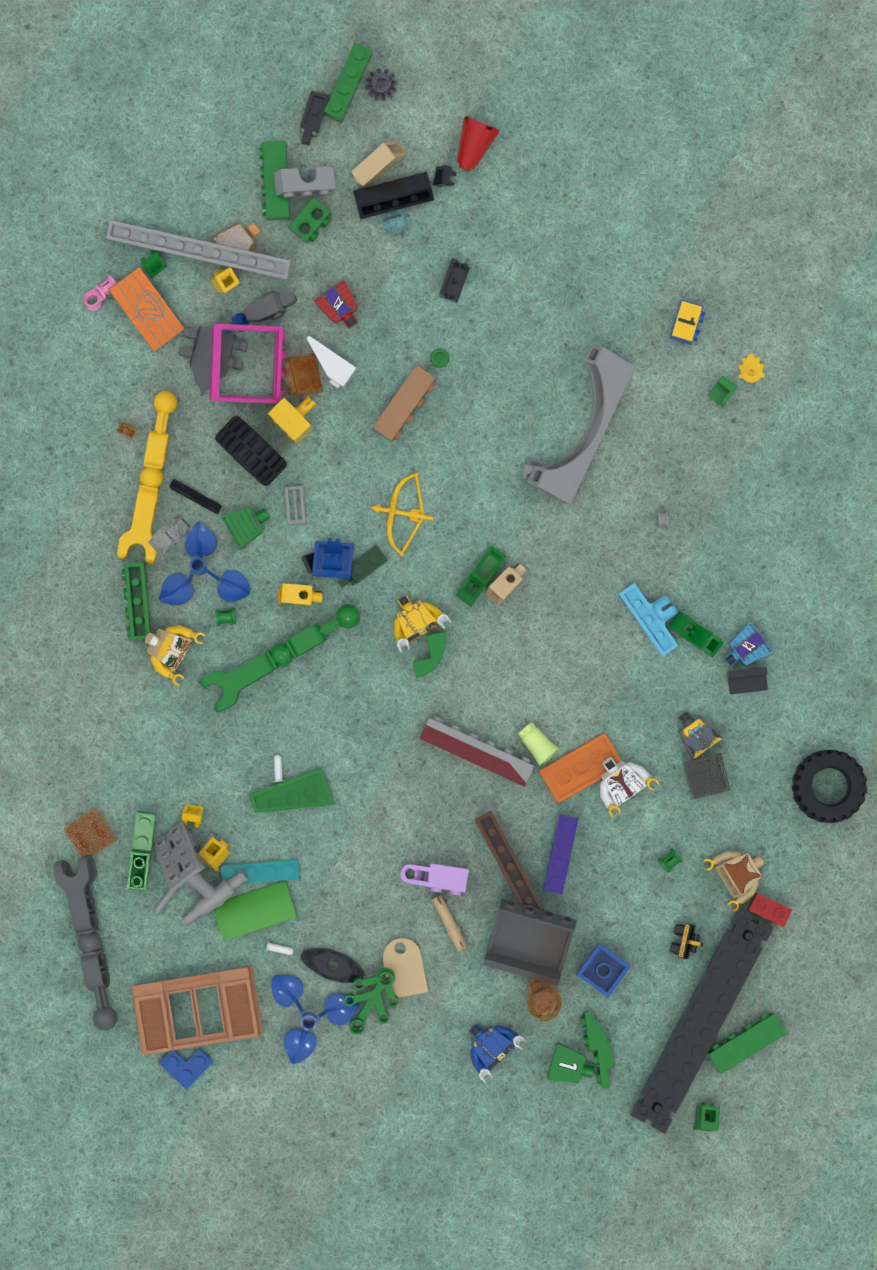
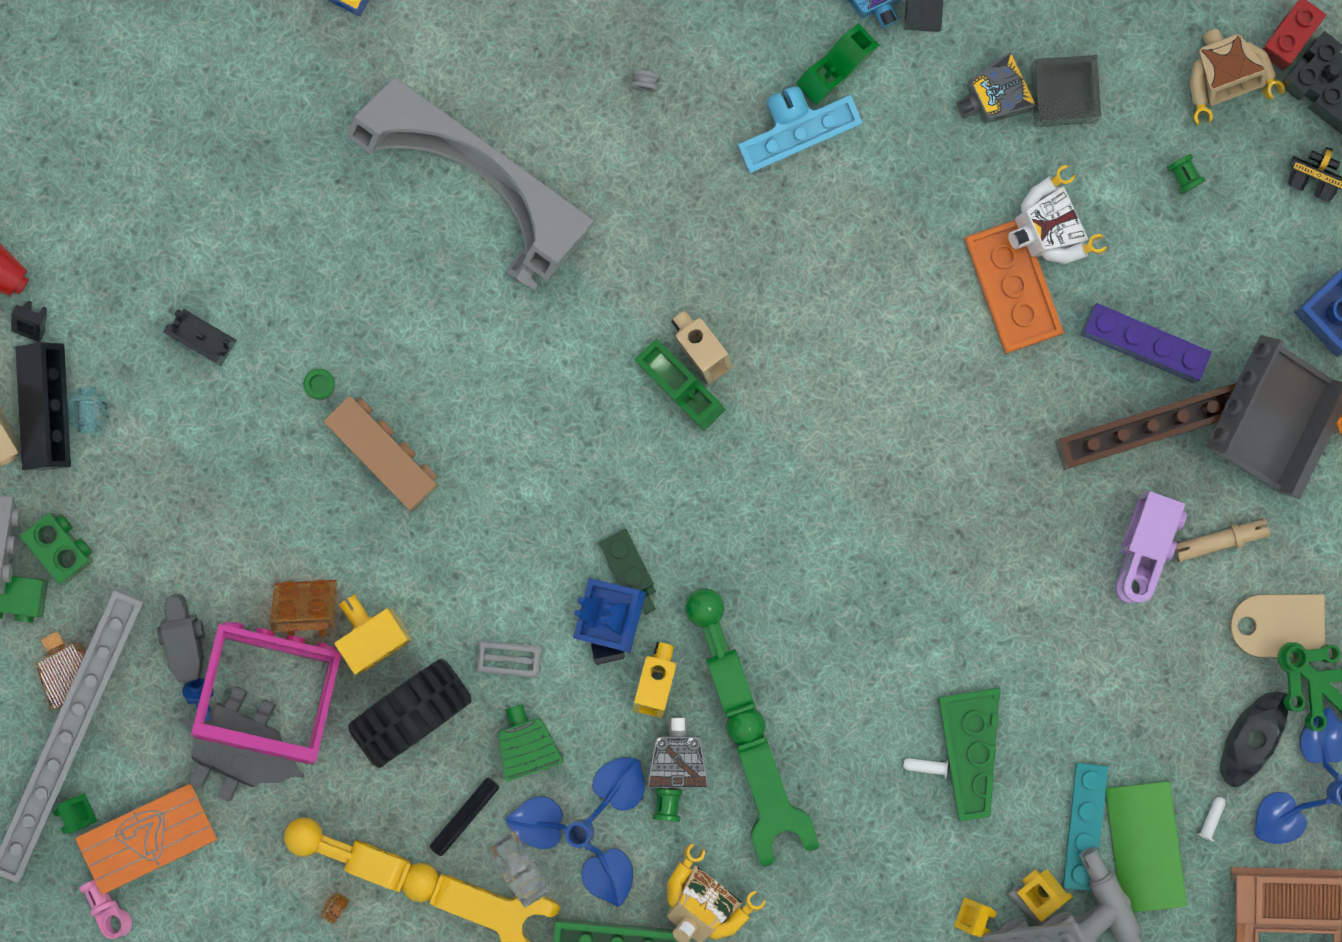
camera: 80 degrees left, 0 degrees up
yellow brick [210,267,240,293] -> none
white slope [307,336,357,389] -> none
torso [314,280,358,329] -> none
yellow piece [370,472,434,557] -> none
yellow torso [393,595,451,652] -> none
green brick [413,632,446,678] -> none
brick [420,716,534,787] -> none
yellowish green plant [518,723,560,766] -> none
none -> torso [648,718,708,788]

